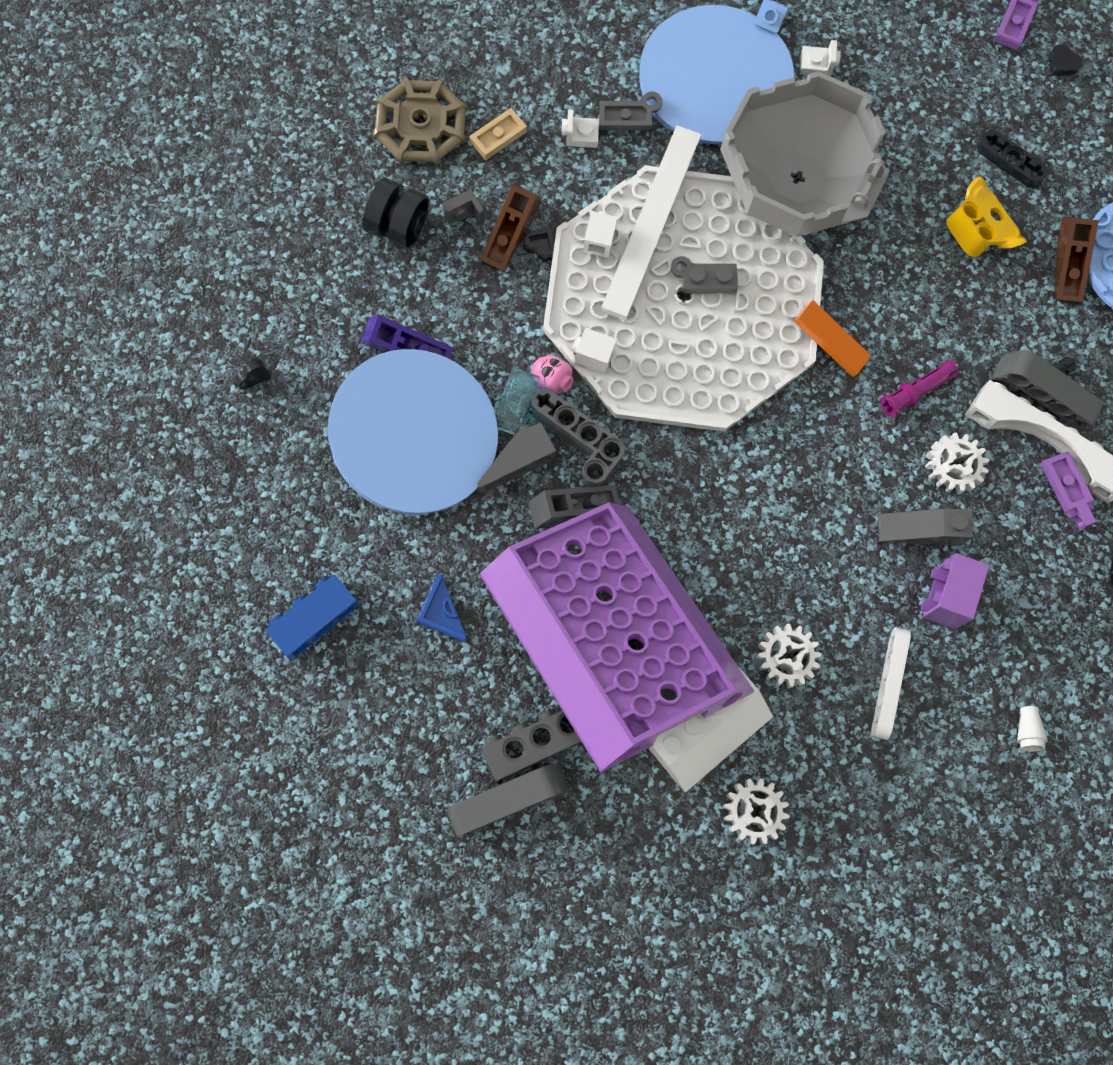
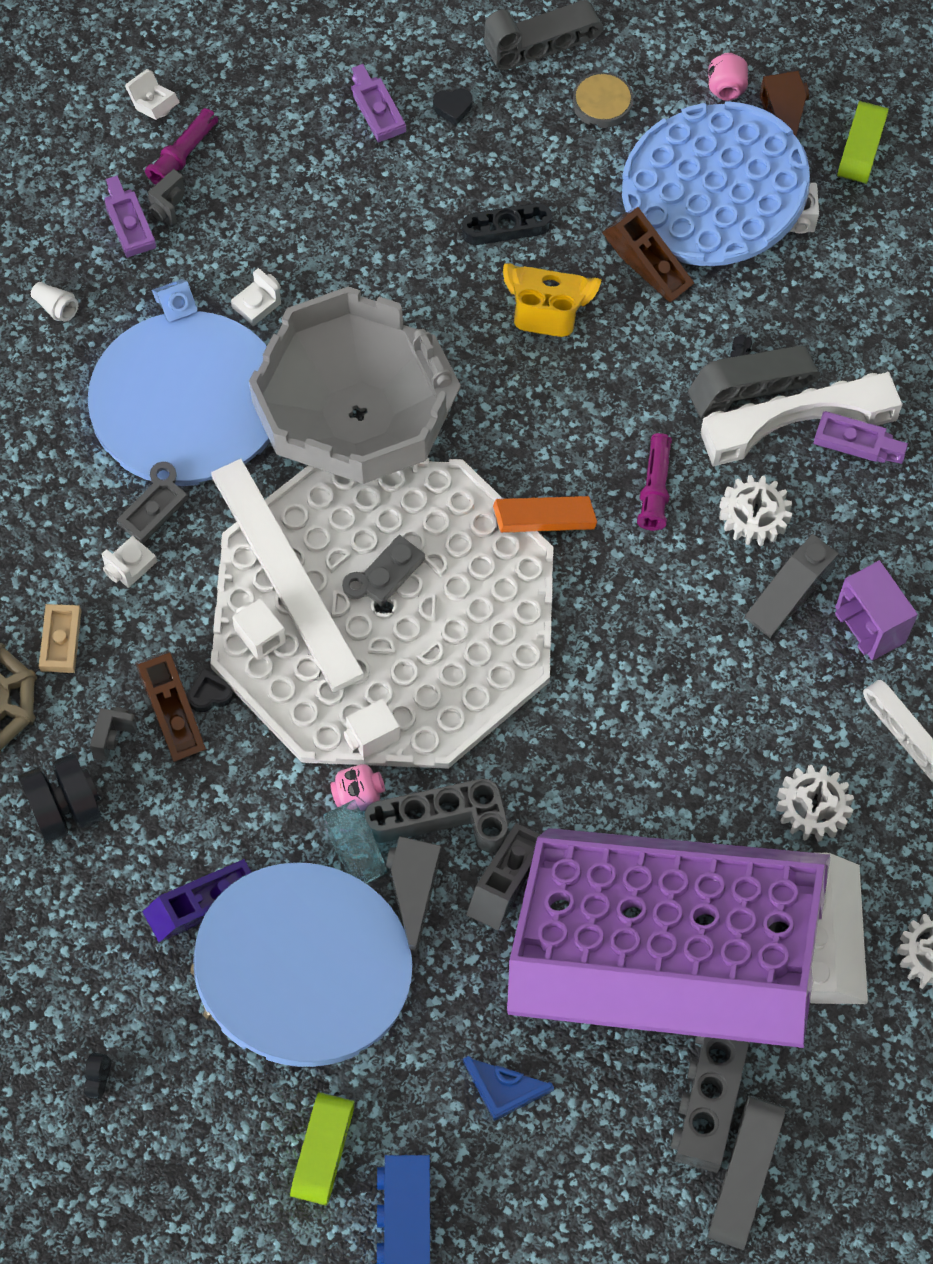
camera: 45 degrees left, 10 degrees down
none -> lime beam [290,1092,355,1206]

